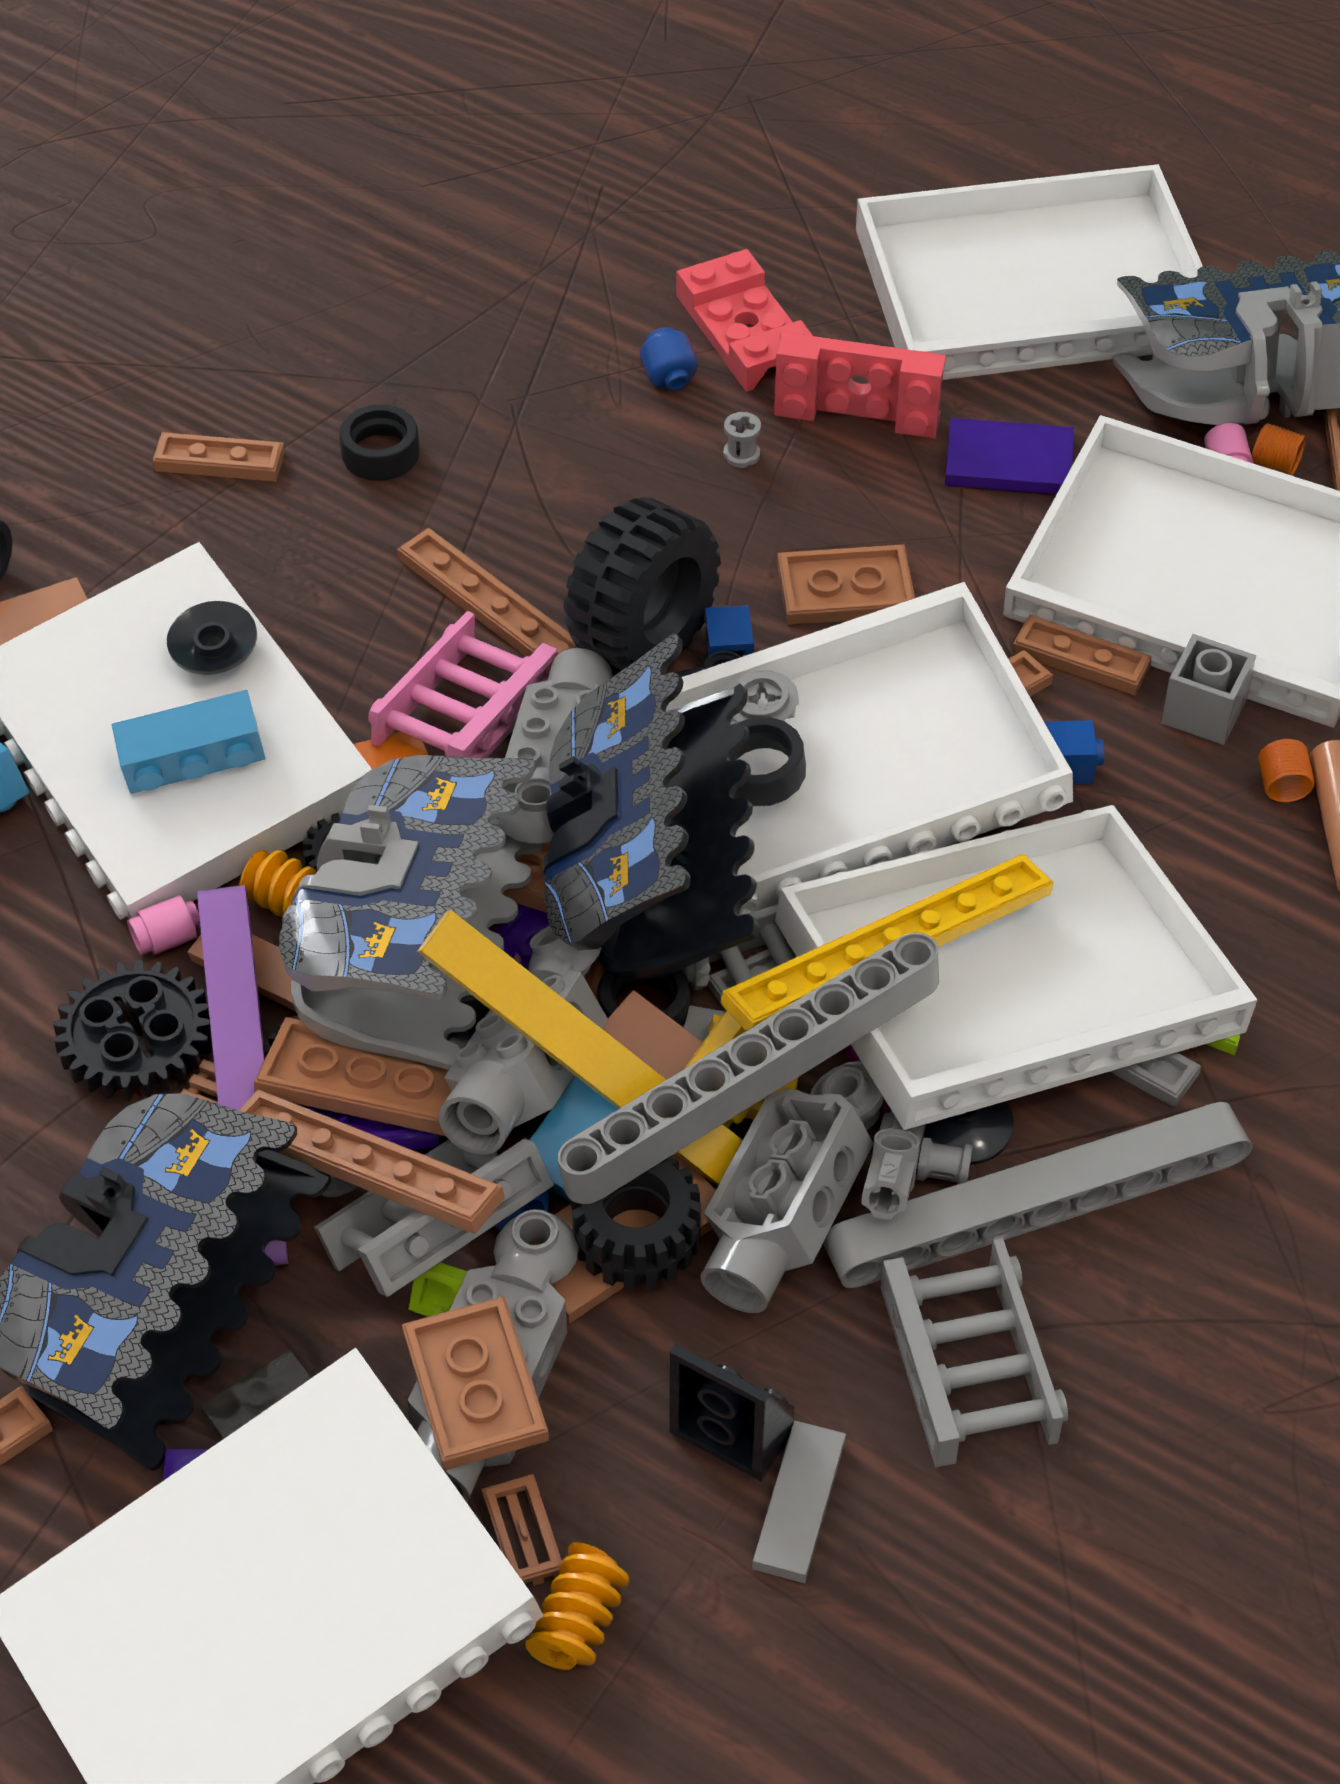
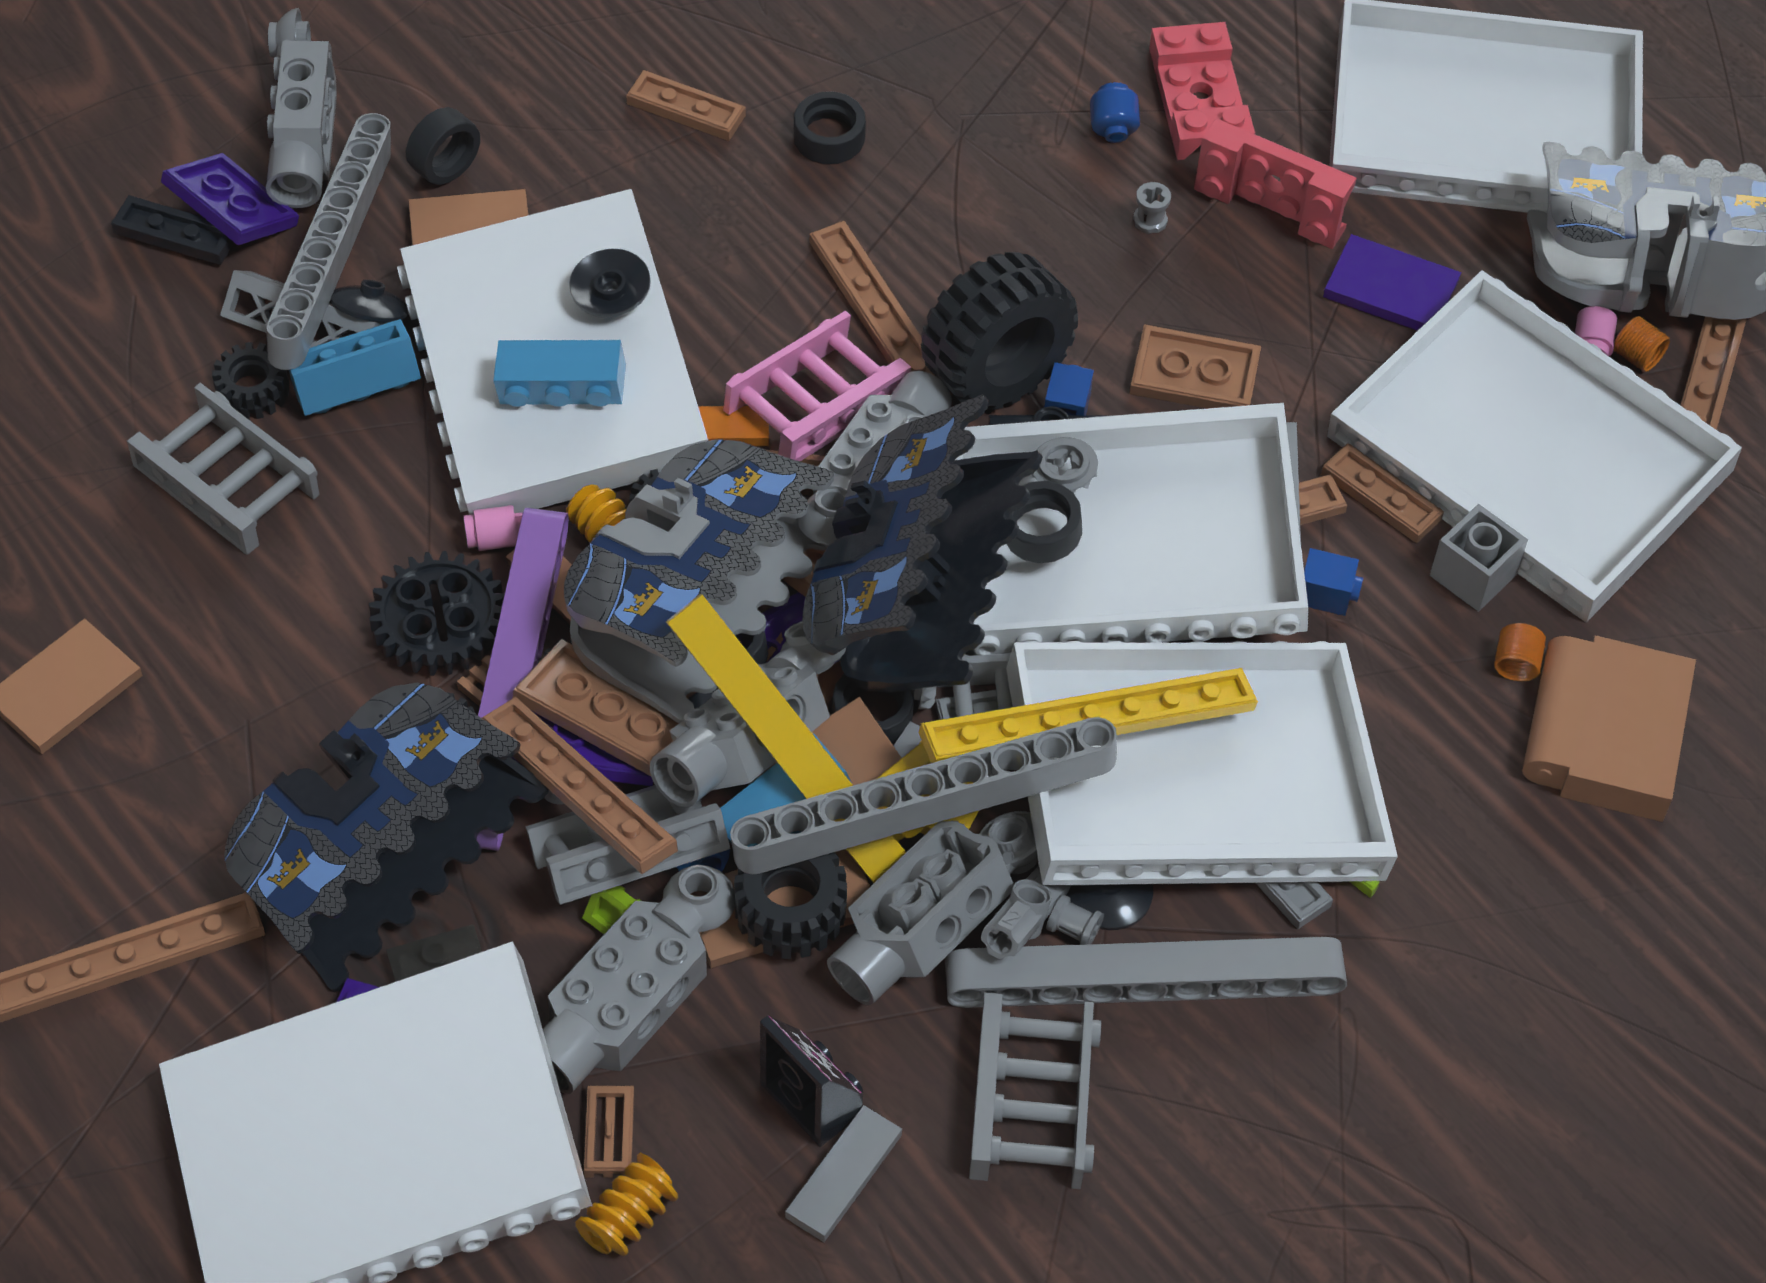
camera: 15 degrees right, 5 degrees up
nougat tile [402,1296,549,1470] -> none

